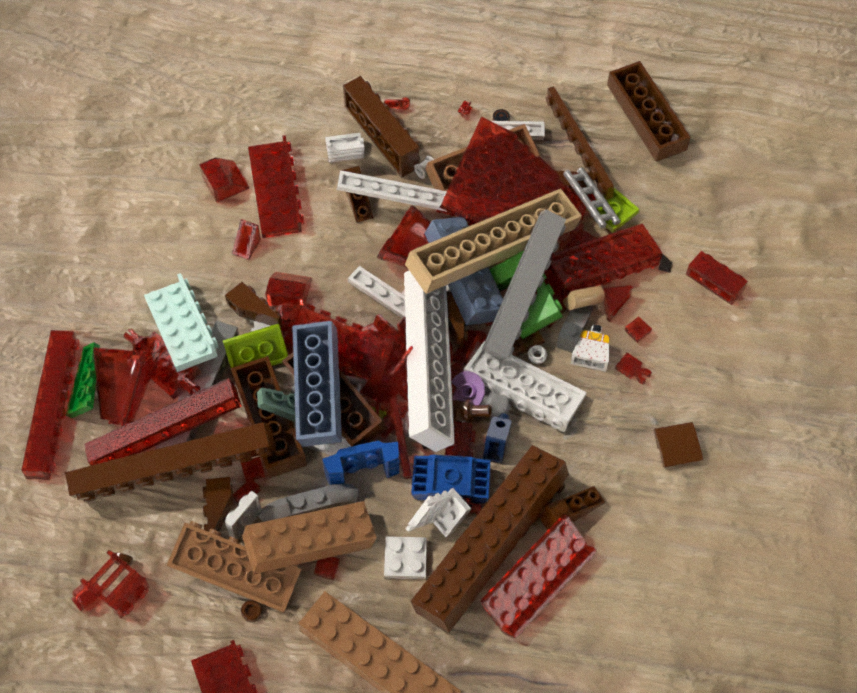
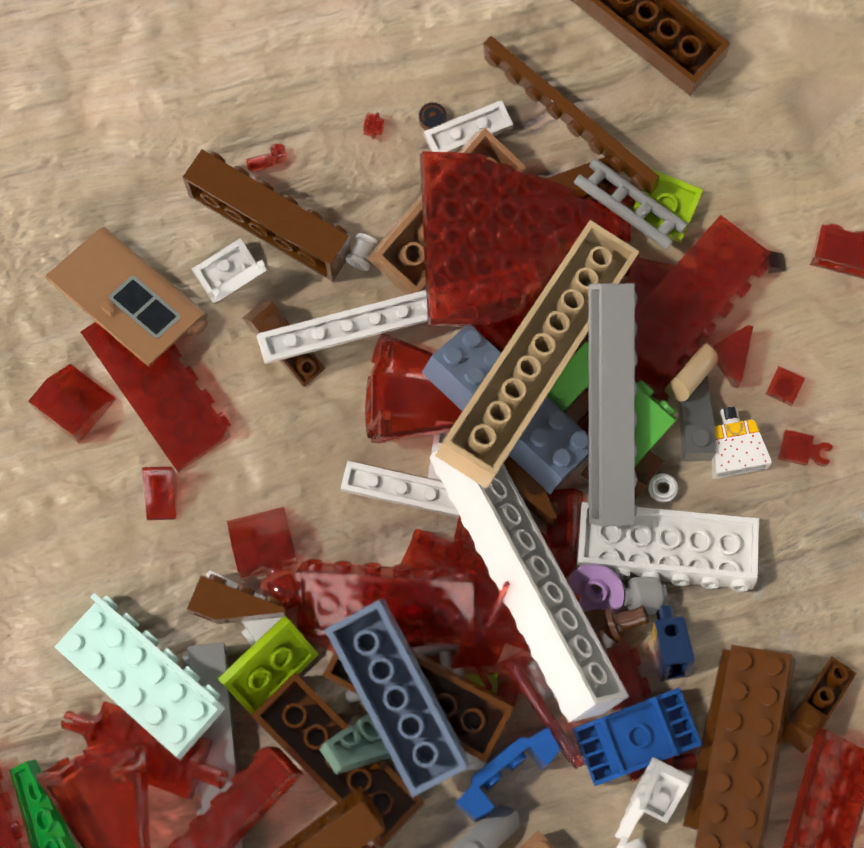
camera: 25 degrees left, 15 degrees up
none -> medium nougat door [45,227,208,367]

